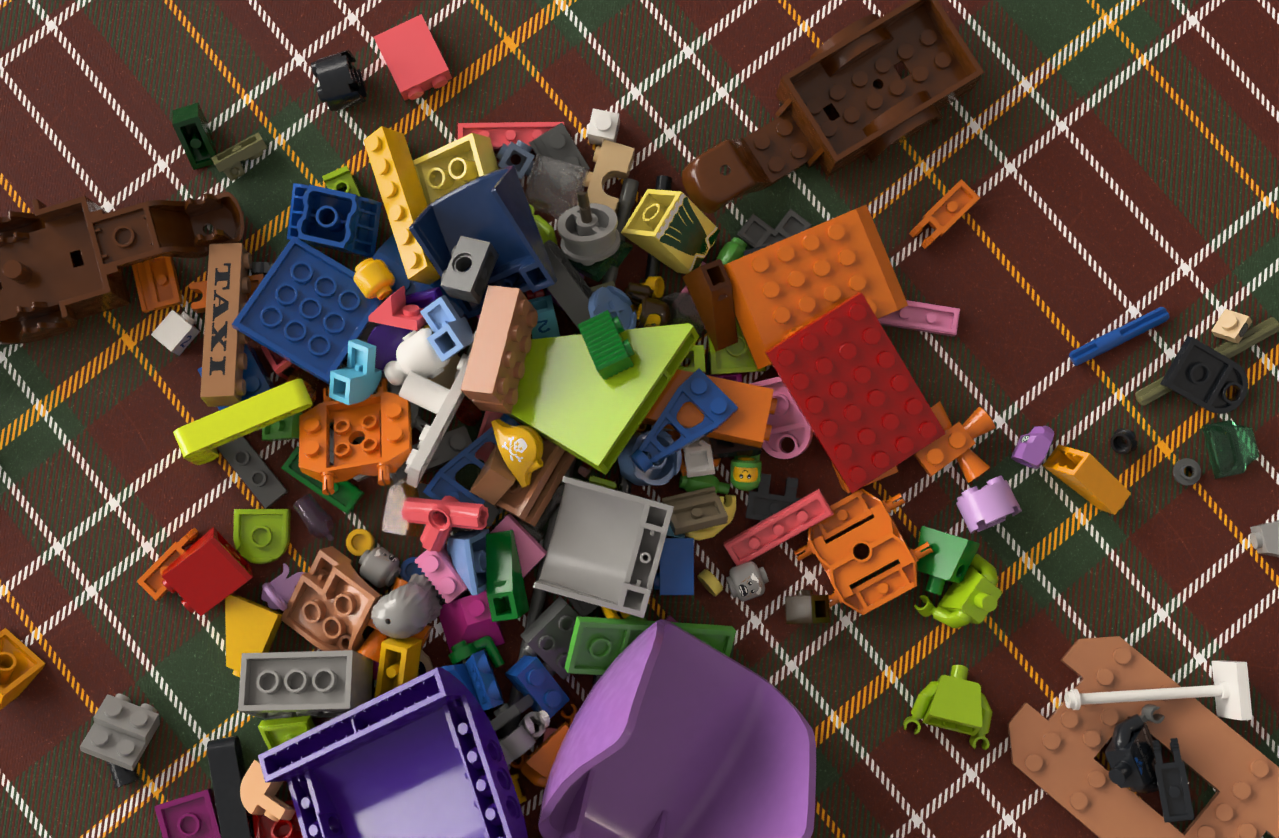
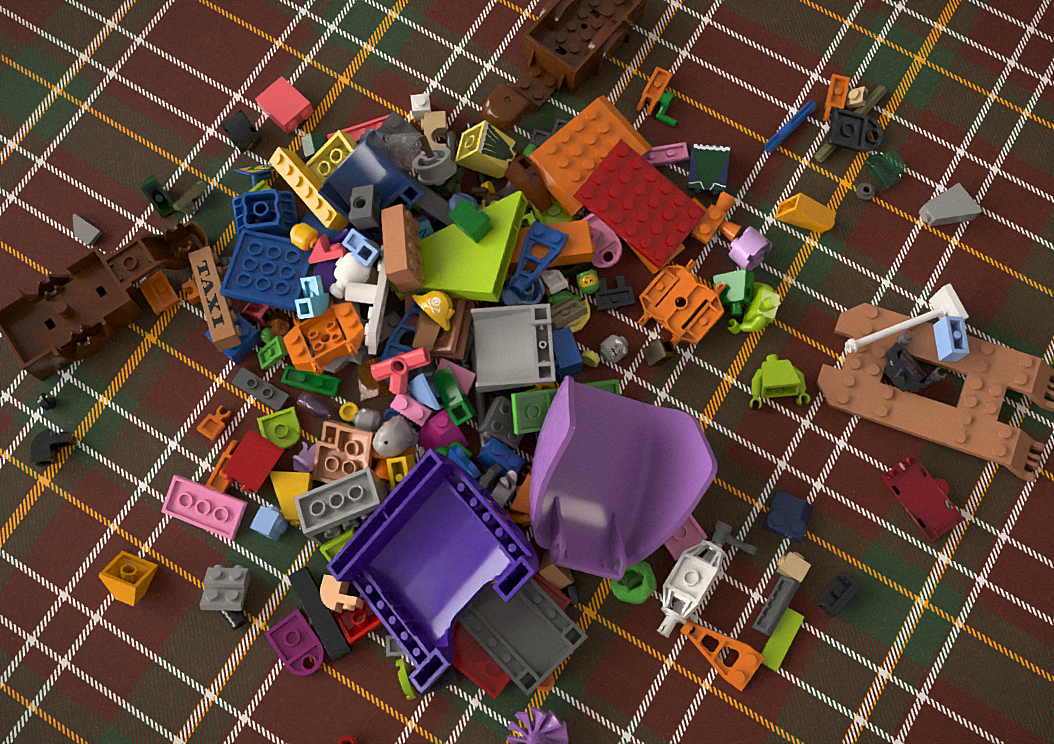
camera: 20 degrees left, 10 degrees down
white brick [151,310,200,356] -> none
neon yellow beam [173,378,313,465] -> none
clear red tile [455,399,482,426] -> none
coral tile [724,489,833,566] -> none
medium lavender rock [1011,426,1054,469] -> none
black plate [1110,428,1138,455] -> none
black hinge [1152,738,1195,823] -> none
none -> light grey tile [73,213,102,247]
none -> bright pink tile [161,475,248,540]
none -> orange plate [197,405,232,441]
none -> blue shield [234,164,275,187]
none -> light blue brick [250,505,288,541]
none -> piece [301,133,324,160]
none -> green plate [656,90,677,127]
none -> slope [687,143,730,195]
none -> orange hinge [823,74,850,121]
none -> light blue brick [933,316,970,362]

